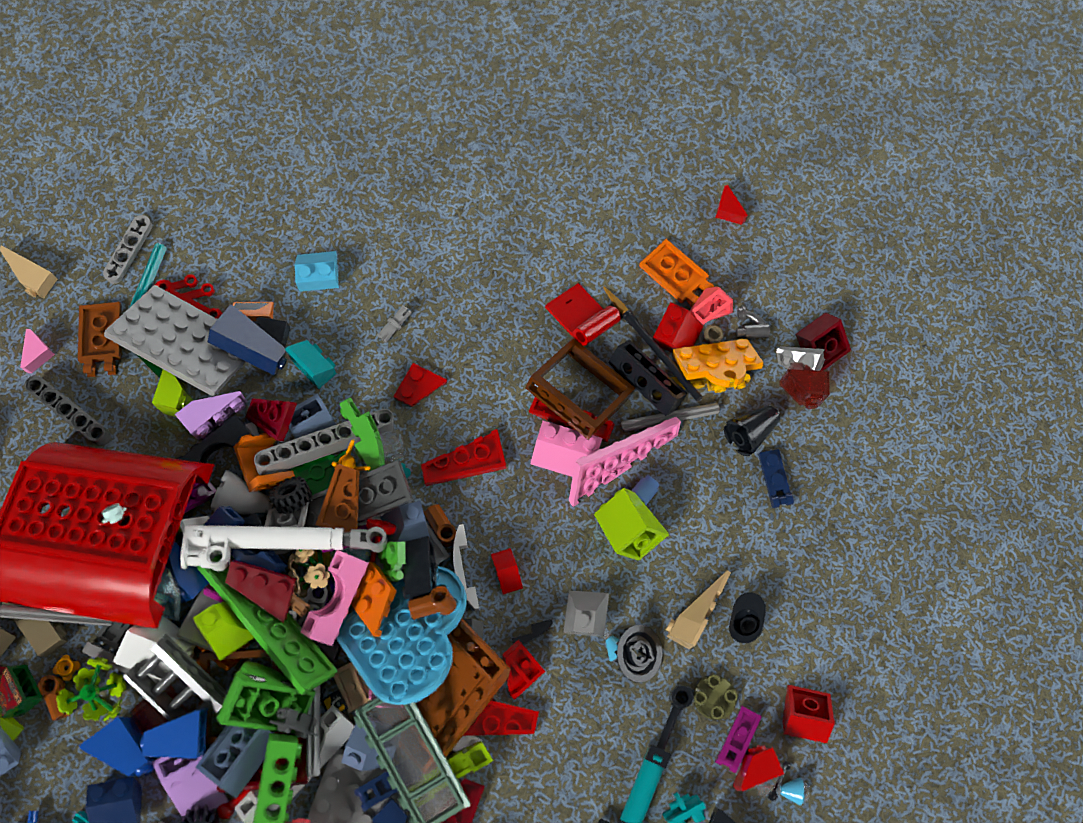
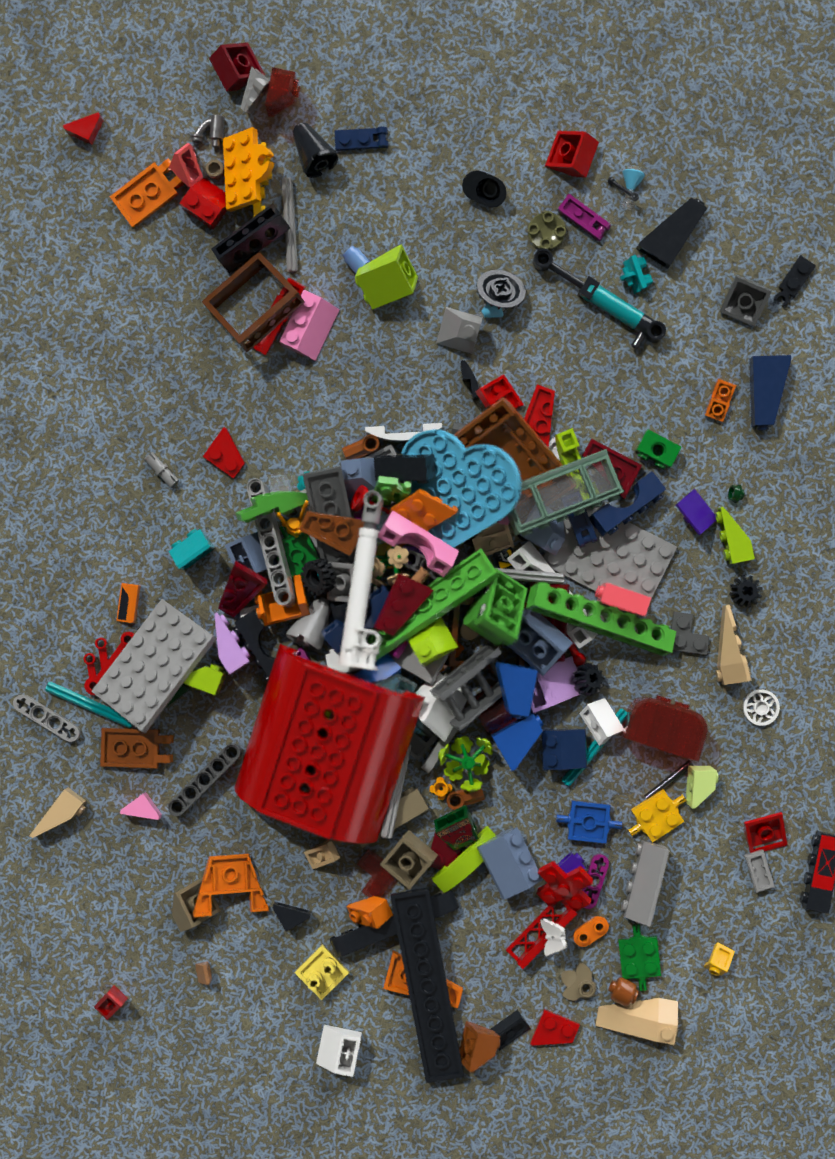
camera: 75 degrees left, 15 degrees up
light aqua plate [102,503,126,523] -> none
dark blue slope [207,304,287,375] -> none
black slope [256,317,290,348] -> none
dark grey hinge [269,707,318,739] -> none
medium azure slope [295,251,339,292] -> none
dark orange piece [408,586,457,619] -> none
red wing [421,429,507,486] -> none
red slope [491,548,523,595] -> none
red door [545,283,621,346] -> none
bright pink wing [569,417,681,507] -> none
black piece [603,286,703,402] -> none
tan wedge [666,570,731,649] -> none
red slope [733,745,784,791] -> none

